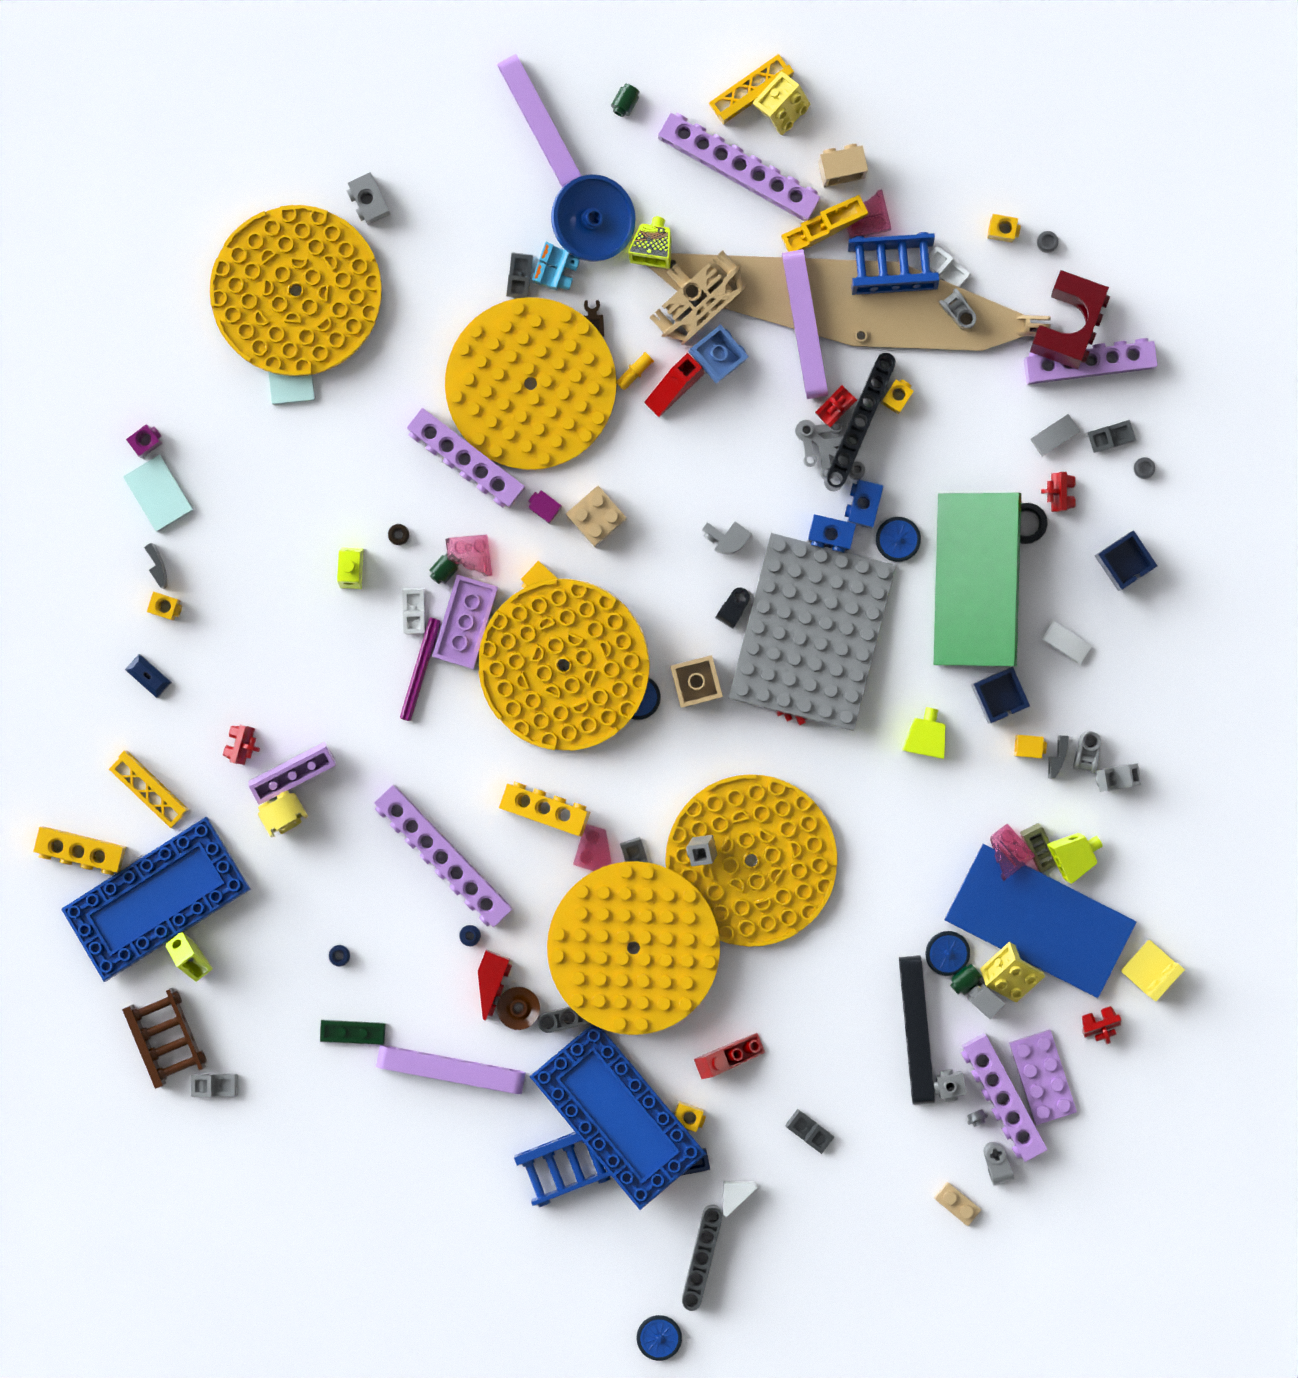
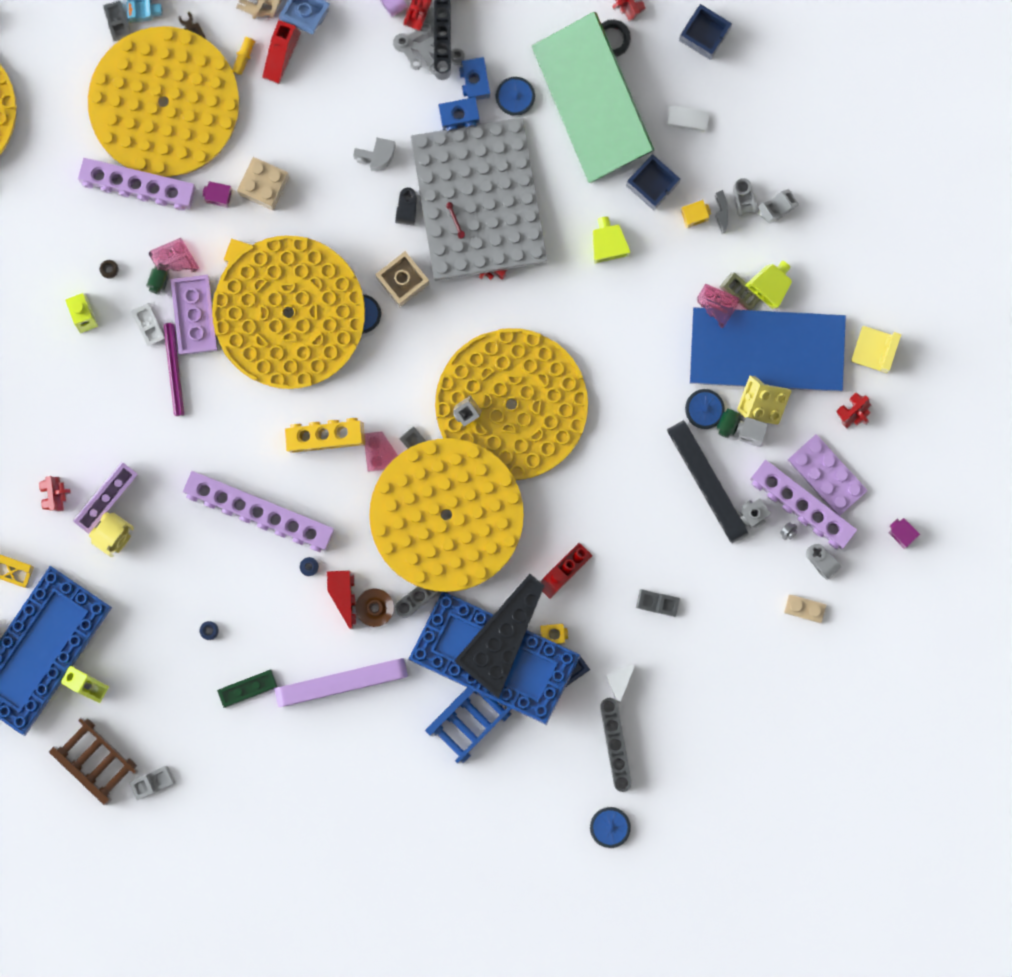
camera: 25 degrees left, 5 degrees down
none -> dark red hinge [446,202,465,239]
none -> black wing [454,574,544,699]
none -> magenta brick [888,518,920,549]

